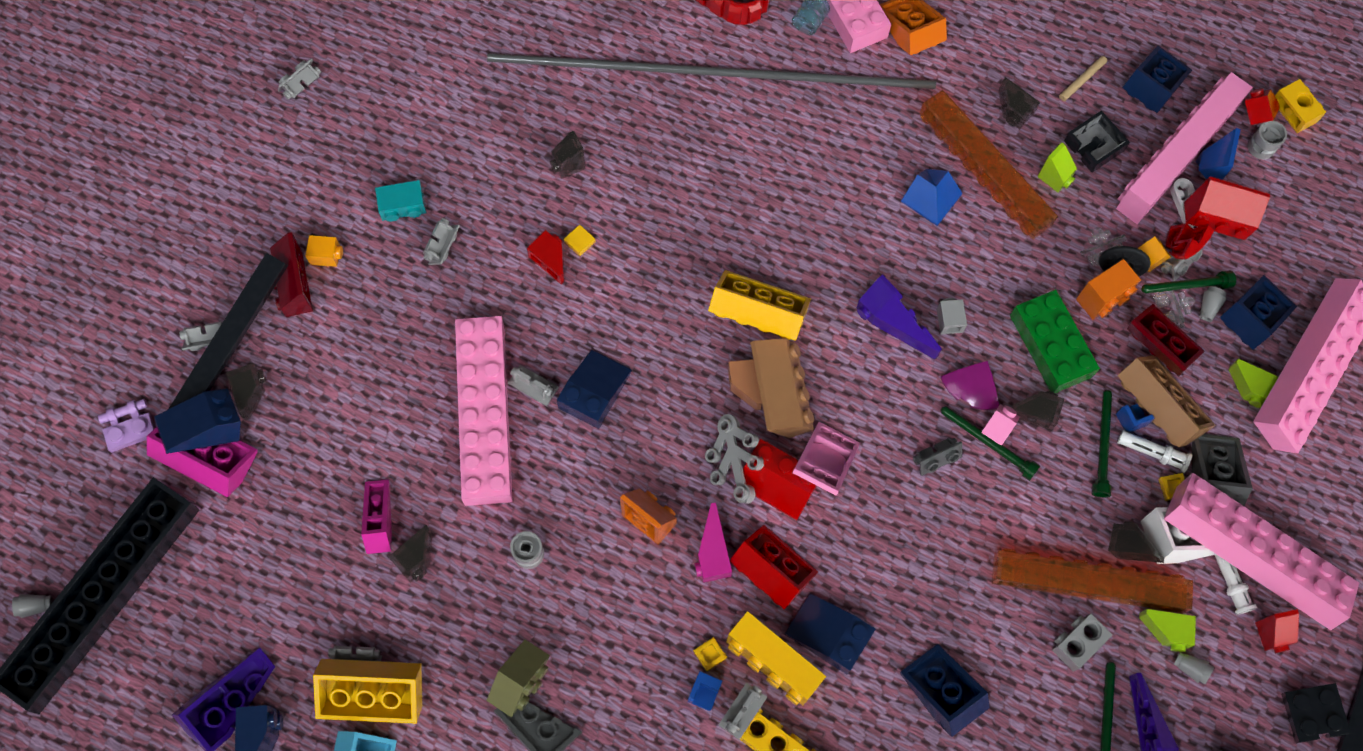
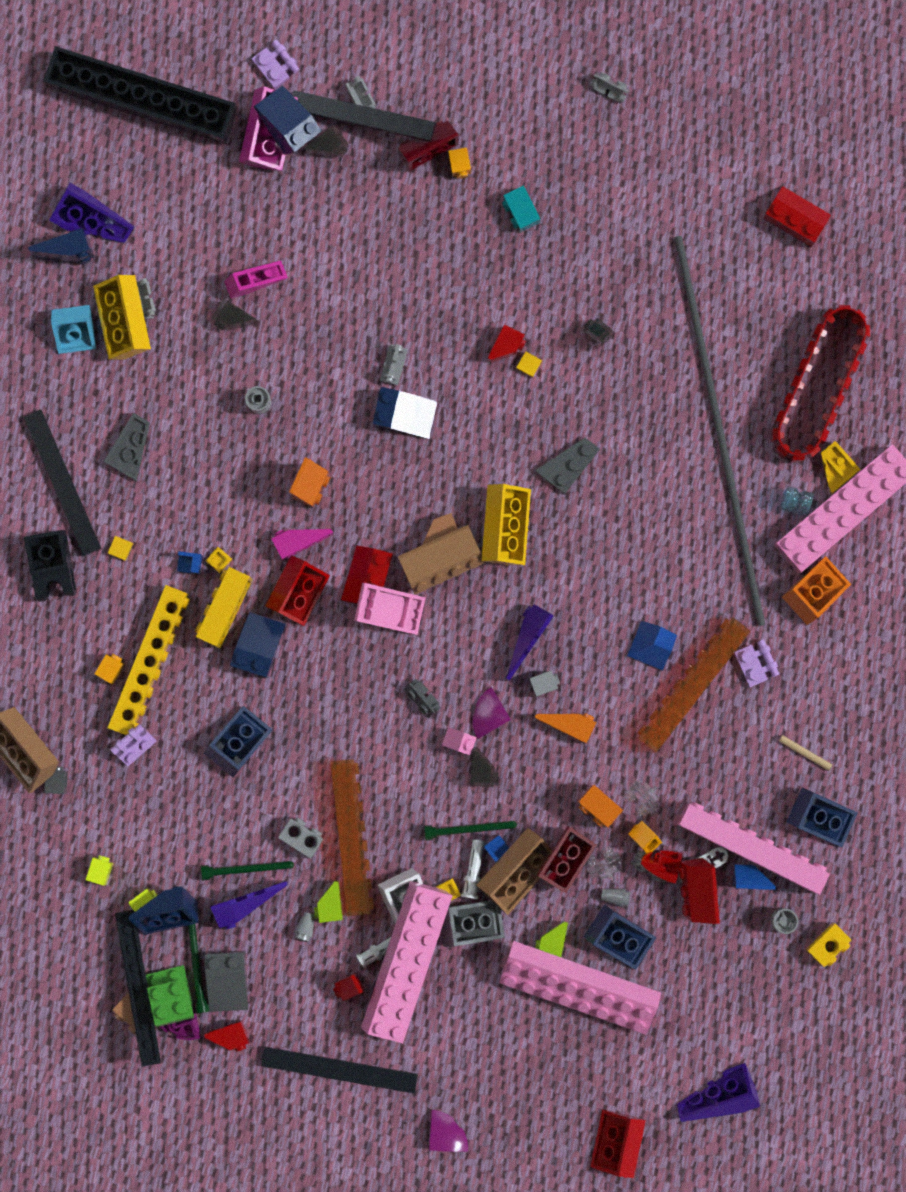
camera: 80 degrees right, 15 degrees up
light grey cone [12,594,53,618] -> none
light grey hinge [423,218,460,265] -> none
bright pink brick [455,316,513,506] -> none
olive brick [487,639,550,717] -> none
light grey plant [705,414,764,504] -> none
light grey hinge [719,683,767,740] -> none
dark green piece [941,406,1040,481] -> none
clear smoke slope [998,77,1040,130] -> none
green brick [1010,290,1100,394] -> none
lime slope [1038,142,1077,193] -> none
black piece [1064,110,1130,172] -> none
black wheel [1099,246,1151,276] -> none
clear smoke slope [1108,521,1165,563] -> none
dark green piece [1141,270,1237,294] -> none
red slope [1245,88,1280,125] -> none
black piece [1281,683,1351,744] -> none
none -> orange slope [534,713,597,744]
none -> dark grey wing [535,438,600,494]
none -> lavender plate [734,639,779,688]

